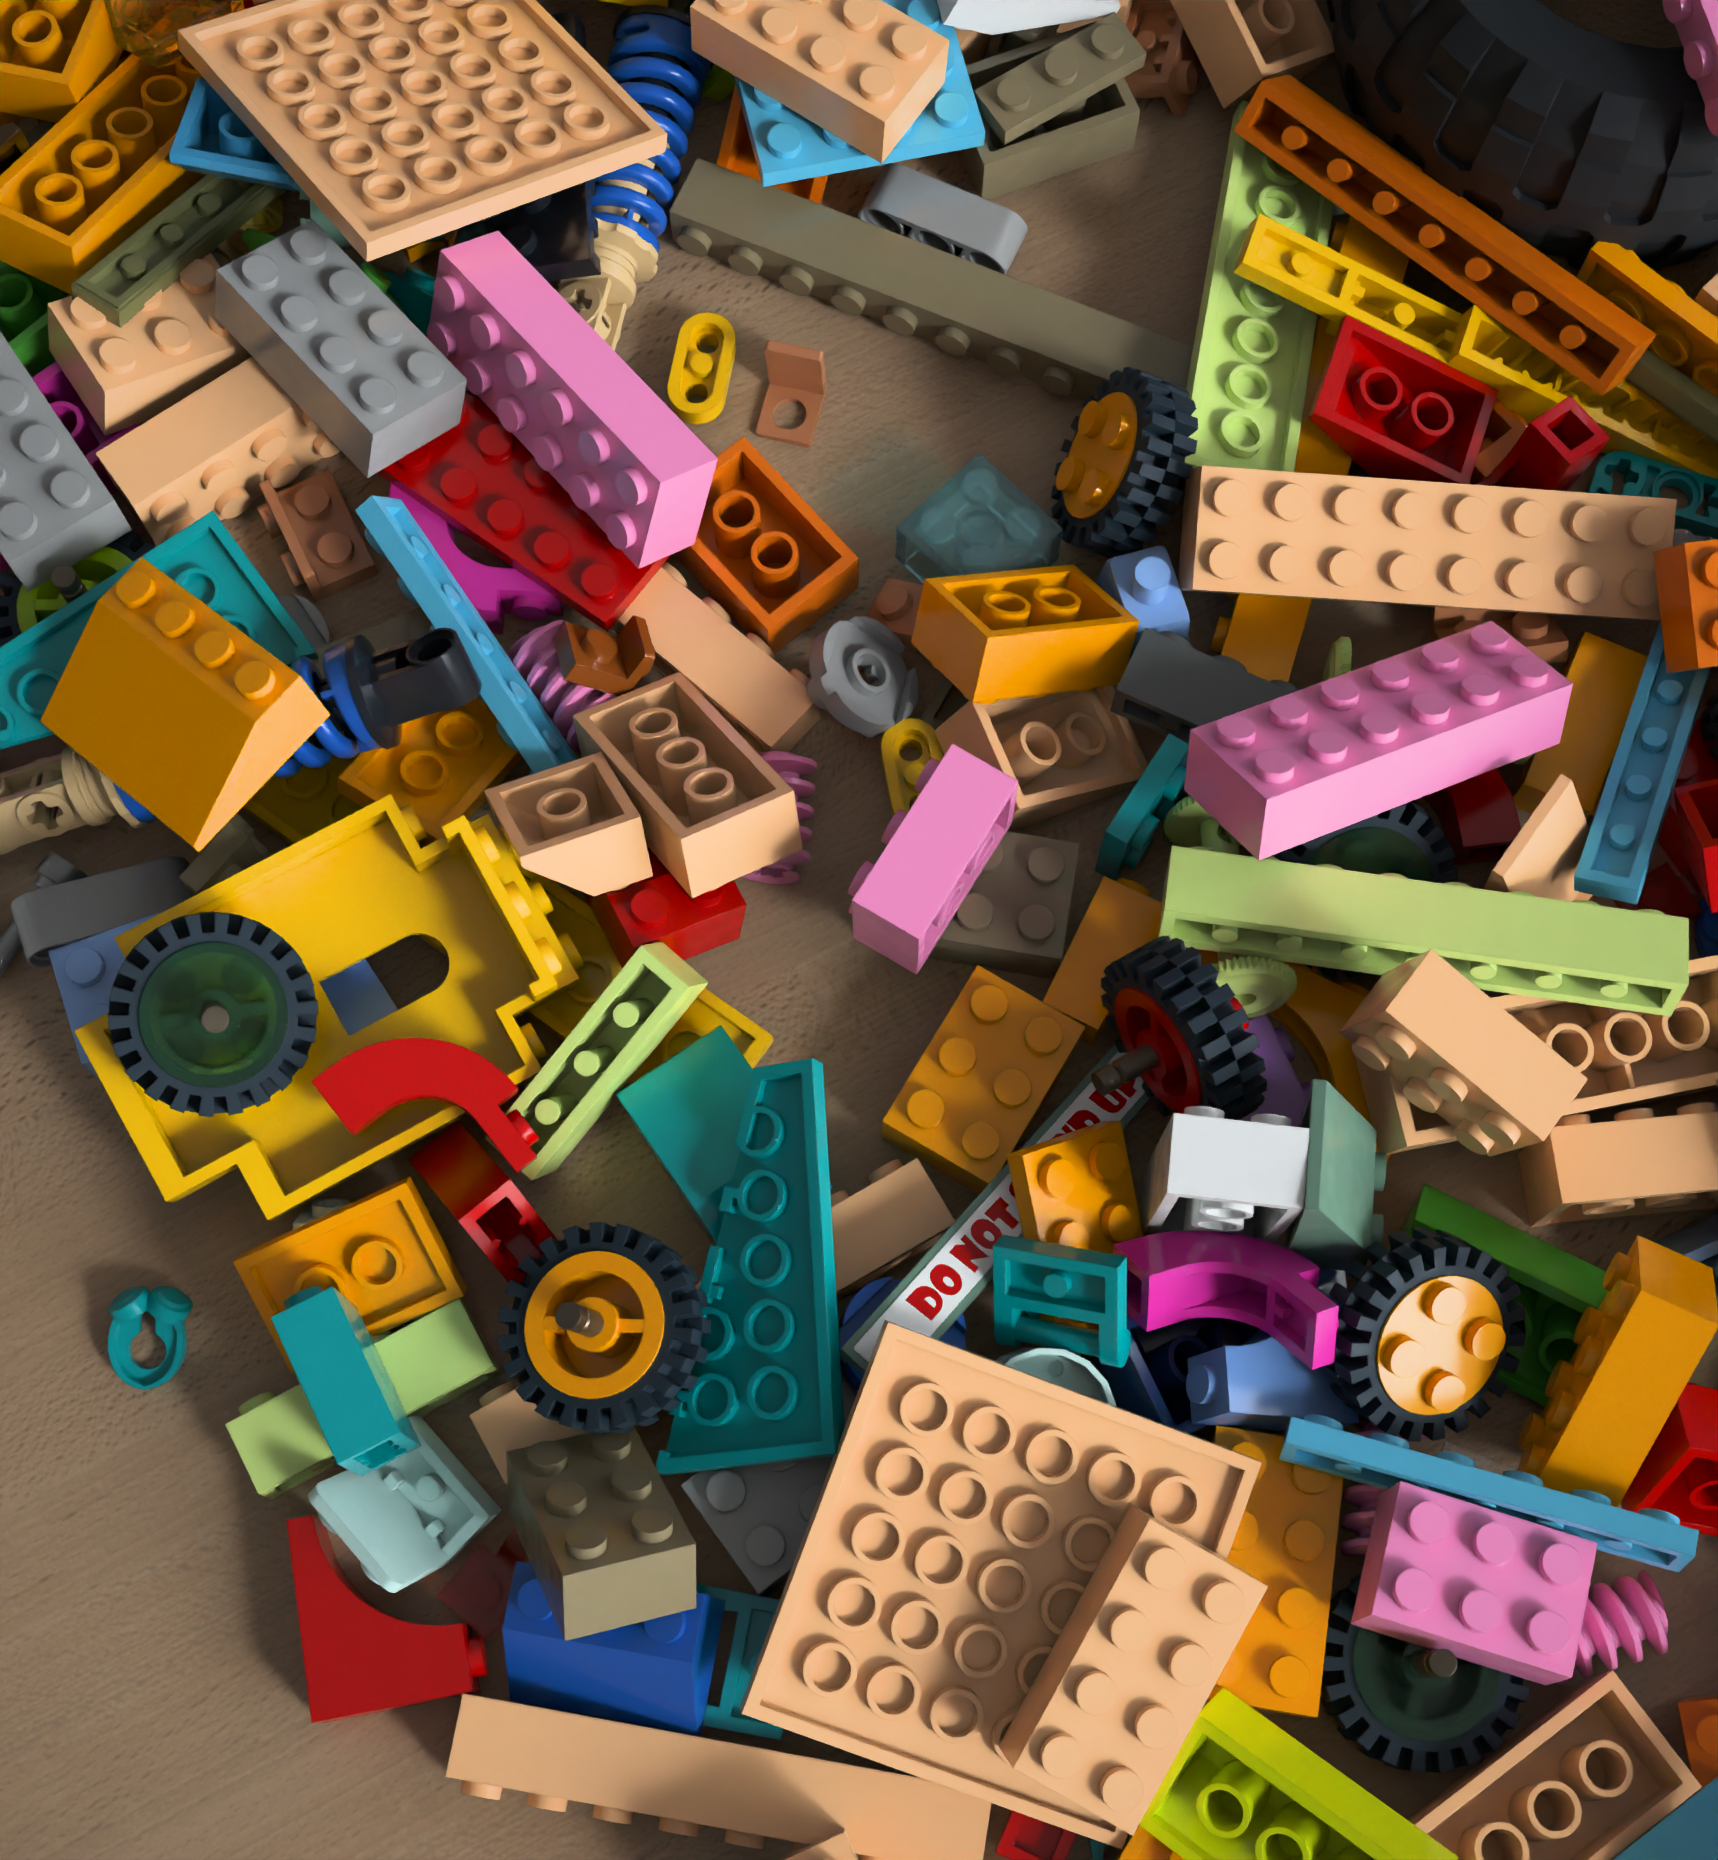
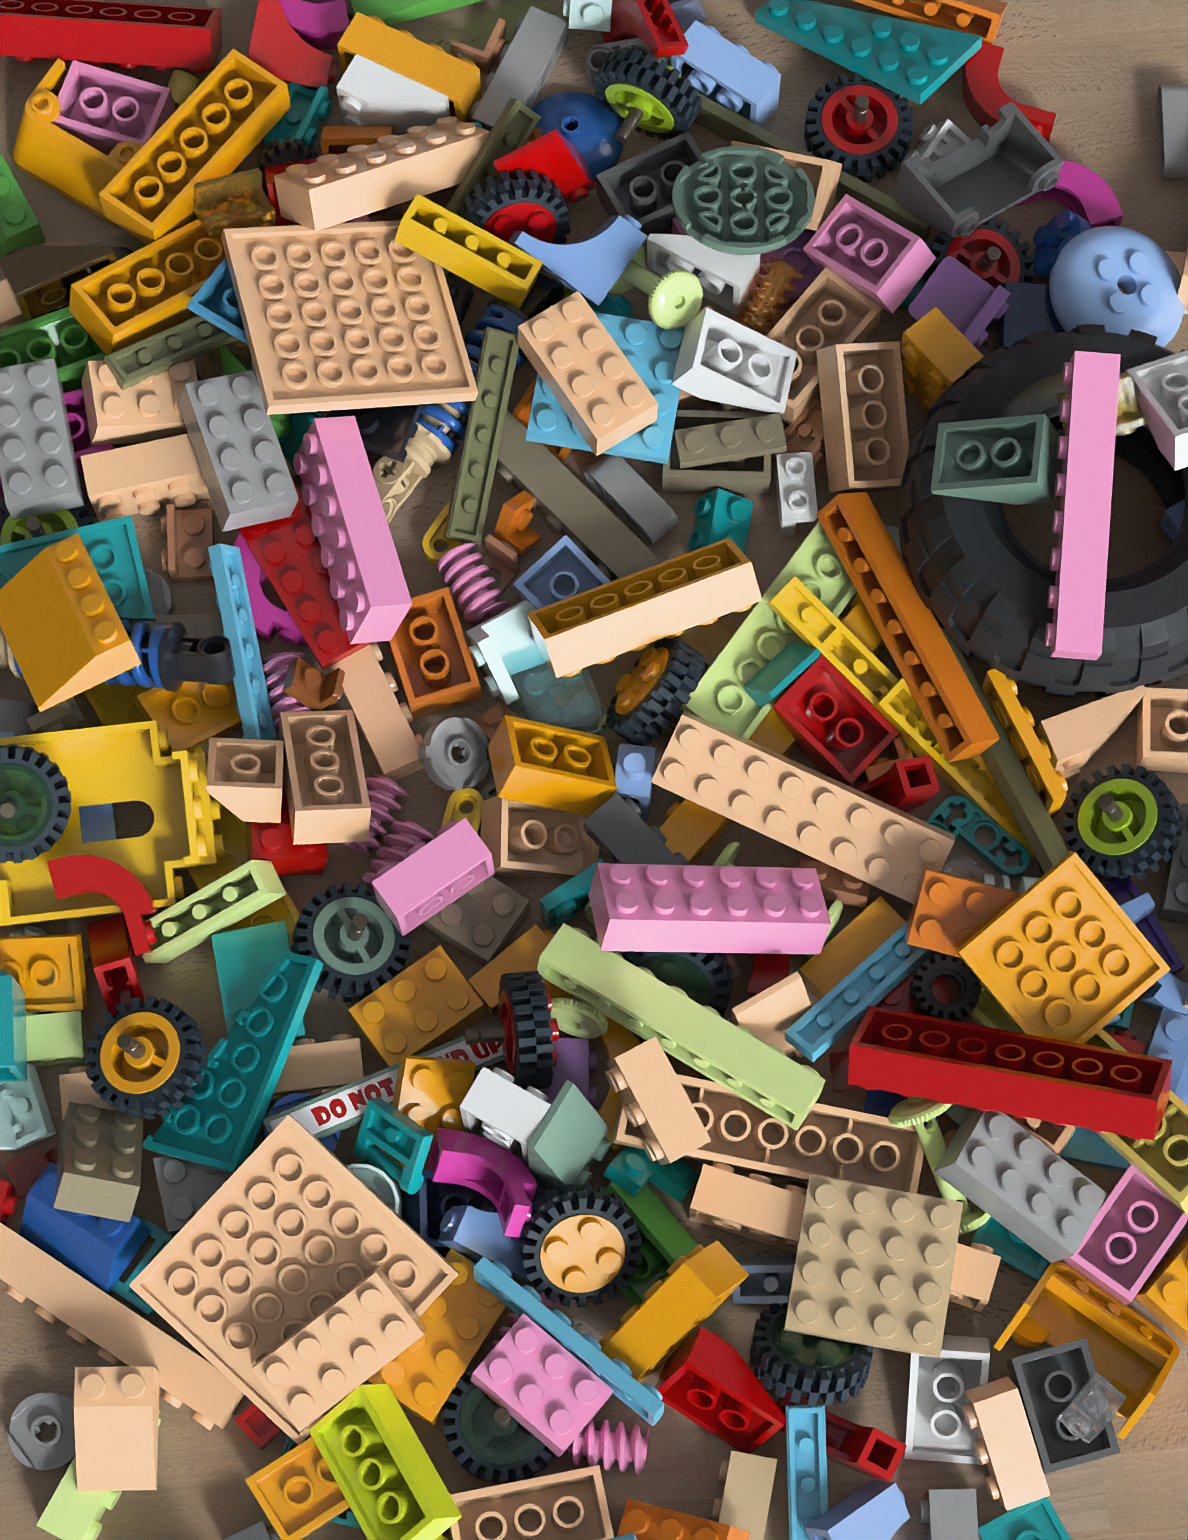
camera: 25 degrees right, 0 degrees up
none -> wheel [291,882,411,1002]
none -> bright pink piece [362,820,436,891]
none -> bright pink piece [437,543,509,623]
none -> olive tile [444,327,519,546]
none -> light aqua bracket [466,600,549,705]
none -> orange bracket [493,491,541,555]
none -> light blue brick [513,535,611,610]
none -> brick [526,537,762,678]
none -> teal plate [603,1146,700,1203]
none -> teal bracket [688,488,753,554]
none -> teal slope [743,643,821,707]
none -> white bracket [774,452,818,537]

